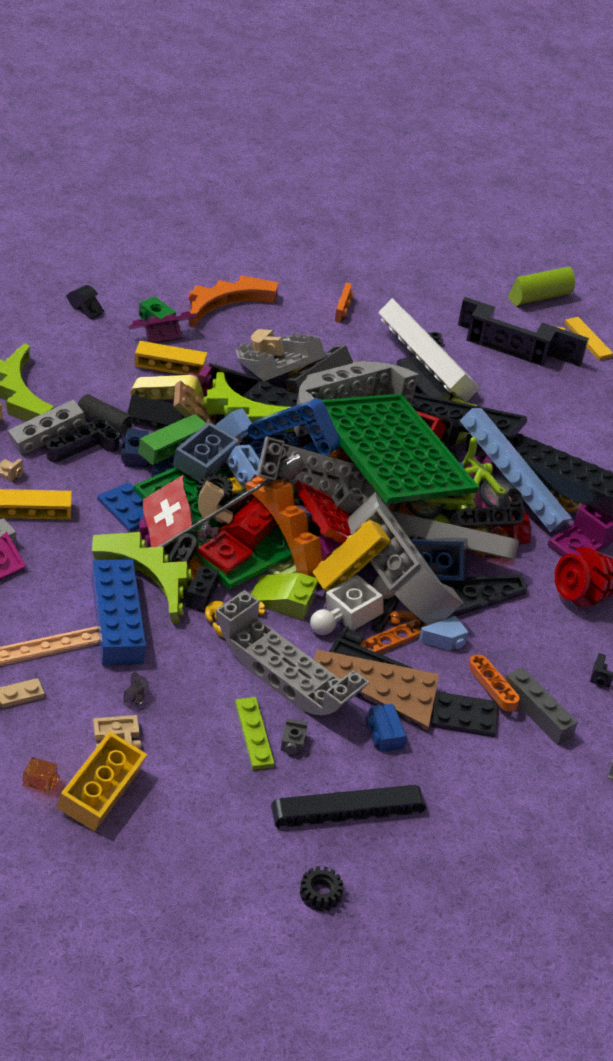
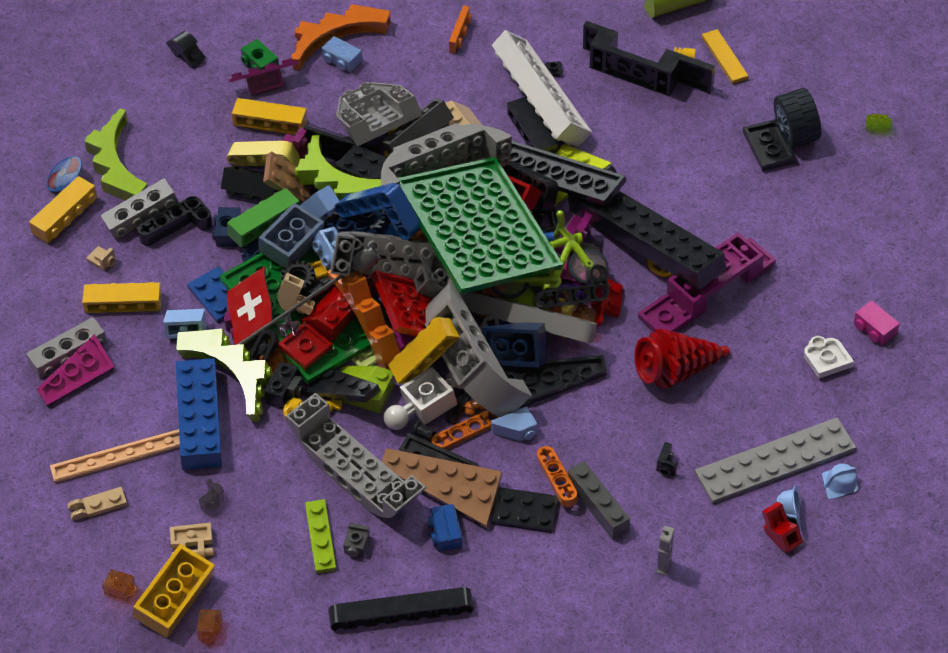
camera: 10 degrees right, 10 degrees up
dark grey piece [78,394,133,436] -> none
tan brick [251,329,284,356] -> none
light blue brick [460,408,572,532] -> none
none -> light blue brick [163,309,207,339]
none -> clear orange brick [197,609,223,644]
none -> pearl dark grey plate [287,375,304,401]
none -> black wing [303,369,381,402]
none -> light blue brick [322,36,363,72]

